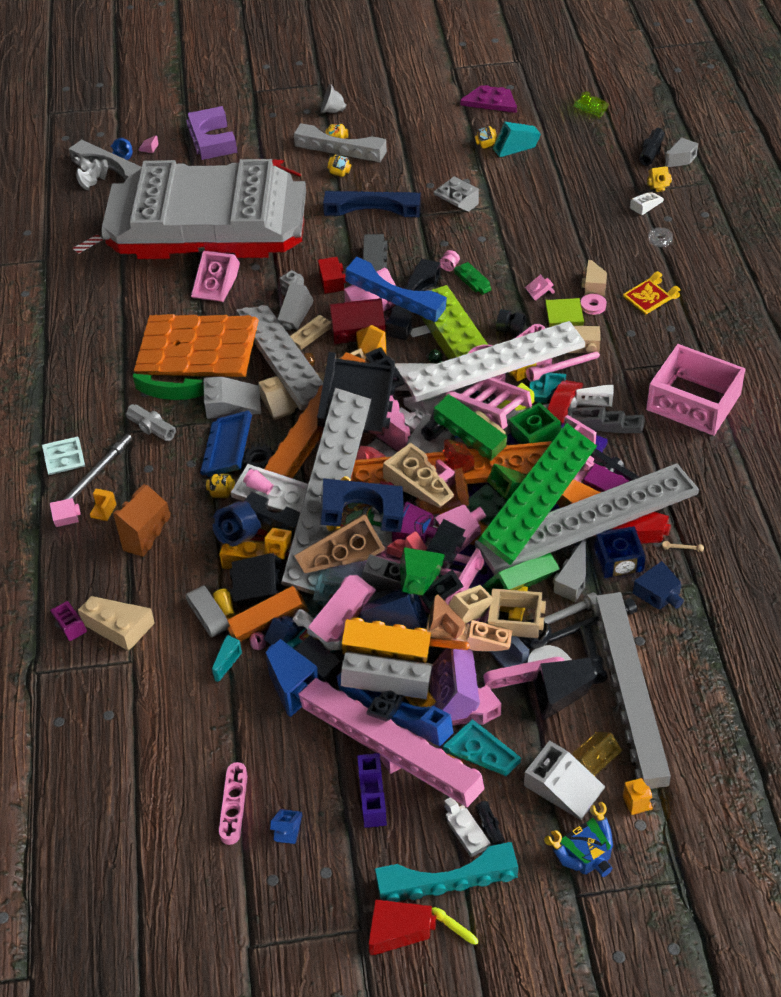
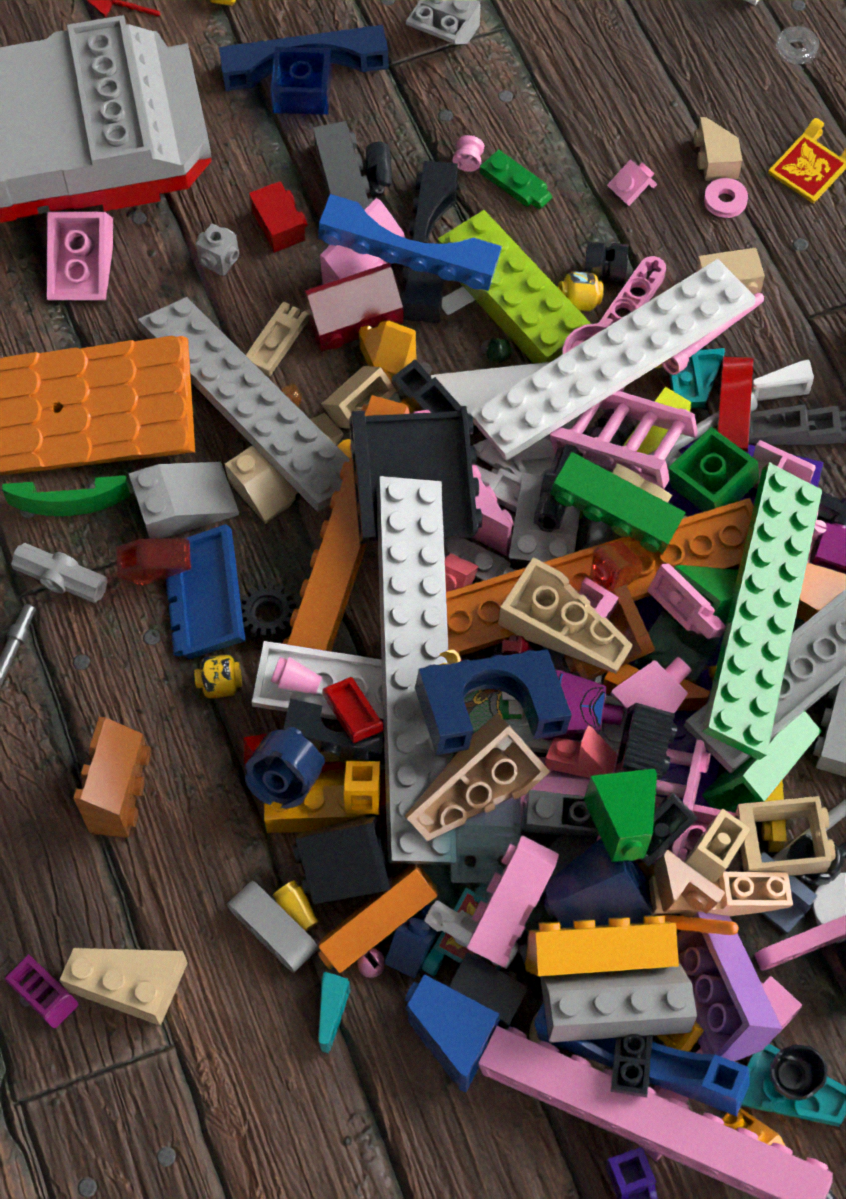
camera: 15 degrees left, 15 degrees up
light orange panel [90,488,117,521] -> none
light grey slope [277,283,314,330] -> none
lime tile [545,298,584,327] -> none
none -> clear red slope [116,538,191,586]
none -> clear blue brick [271,47,332,115]
none -> red tile [322,677,383,744]
none -> black hinge [365,141,392,197]
none -> yellow head [558,271,603,312]
none -> bright pink hinge [647,564,726,639]
none -> black hair [768,1044,828,1101]

